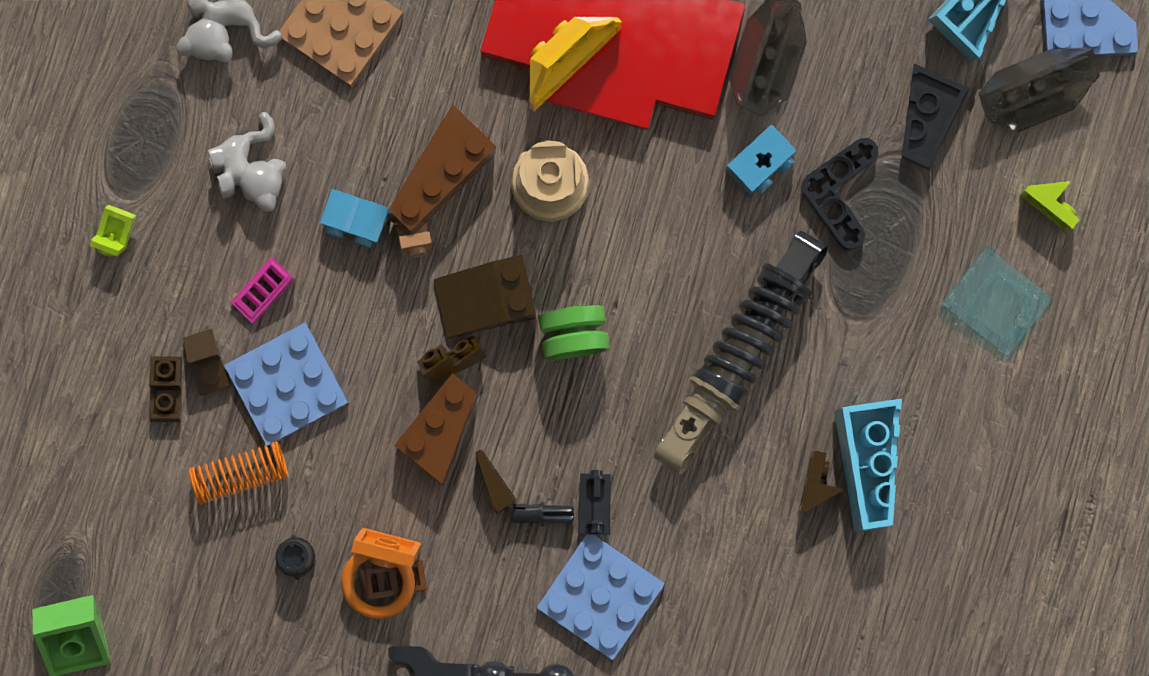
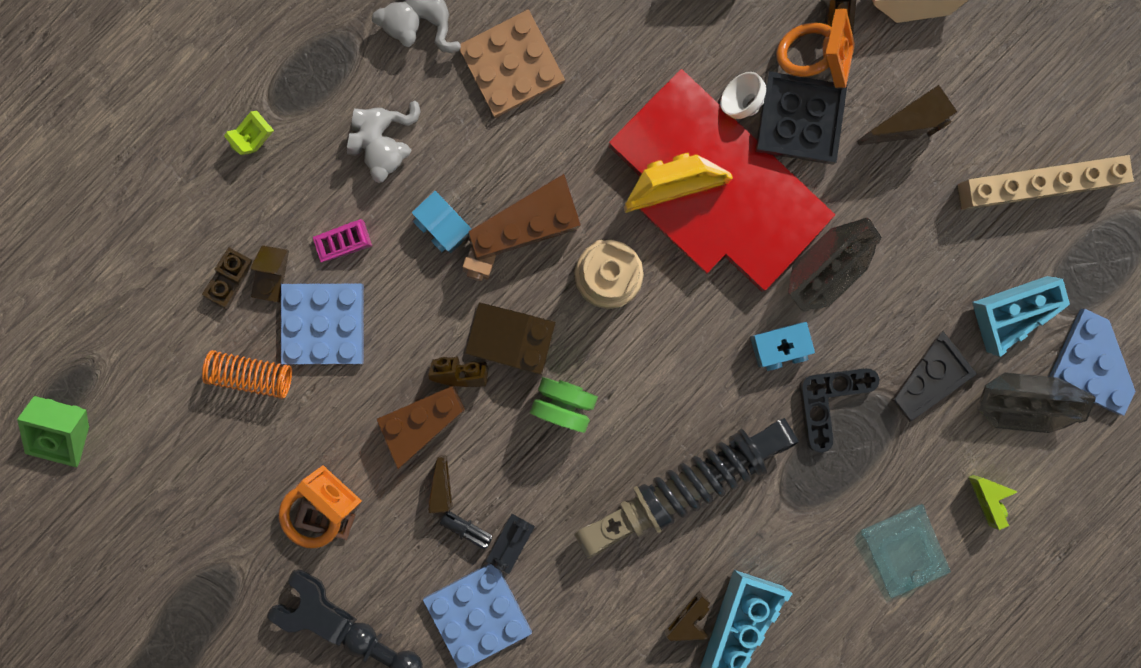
camera: 25 degrees right, 5 degrees up
black piece [275,535,316,580] -> none

